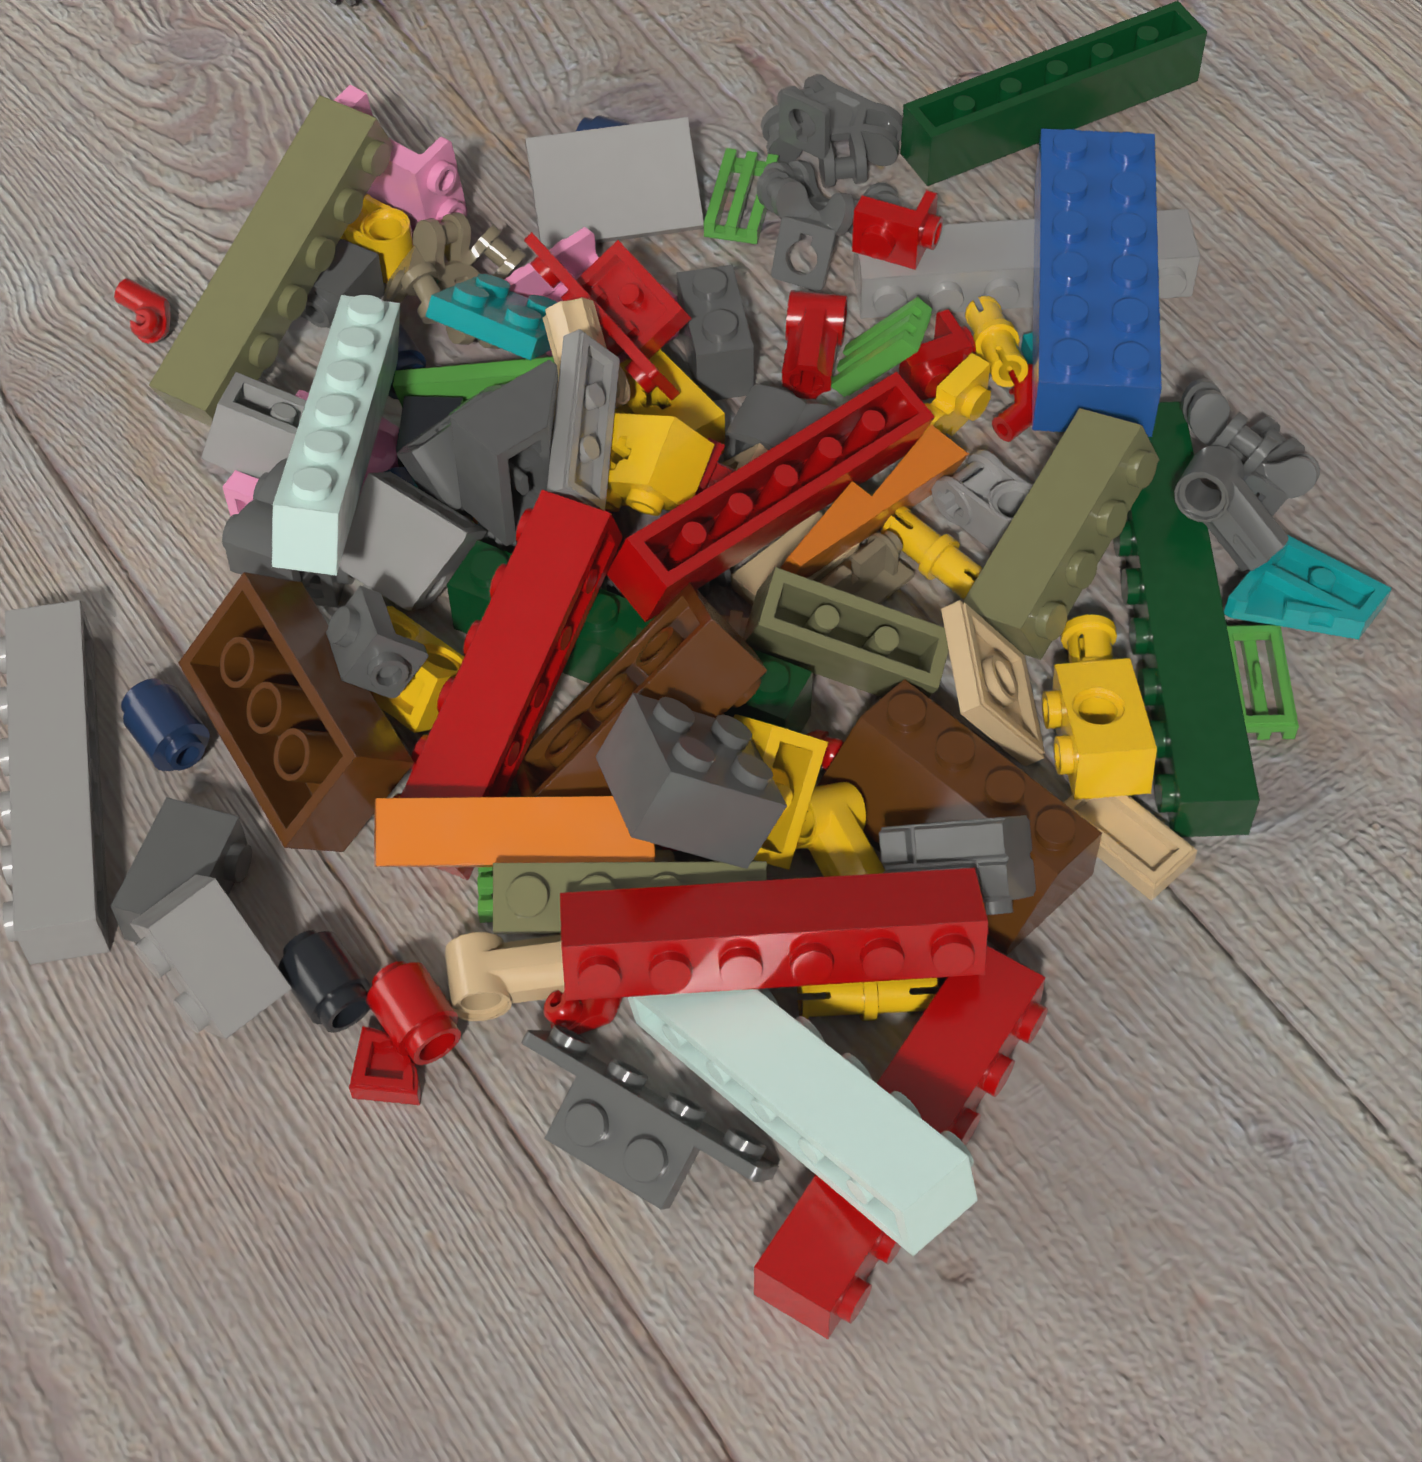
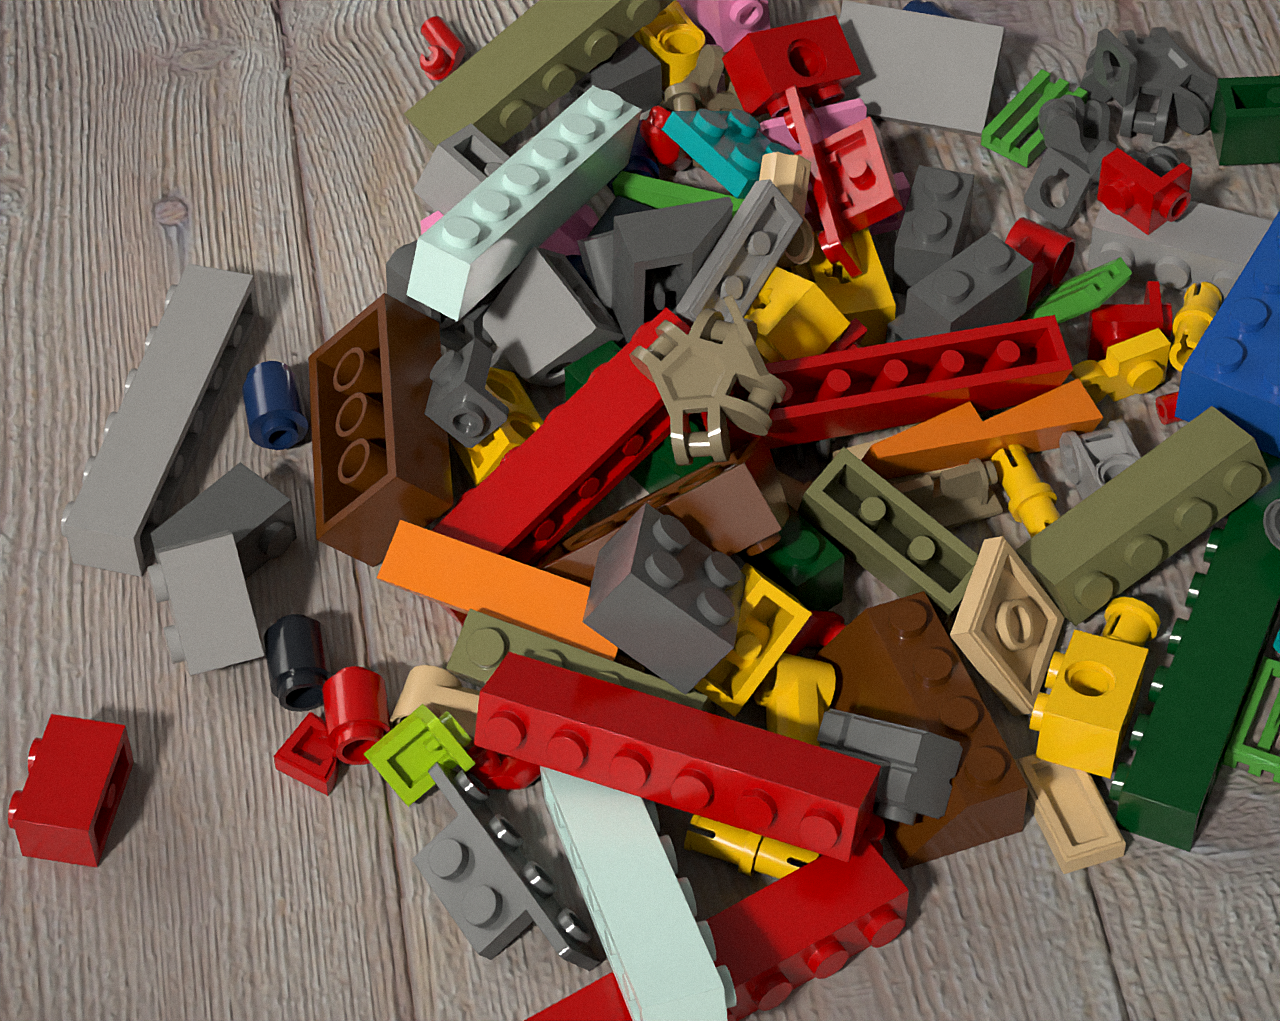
camera: 25 degrees right, 5 degrees down
none -> red brick [8,714,134,868]
none -> lime bracket [364,704,476,807]
none -> dark tan piece [629,294,787,466]
none -> red arm [640,105,692,171]
none -> red brick [722,15,861,119]
none -> dark grey brick [902,232,1033,340]

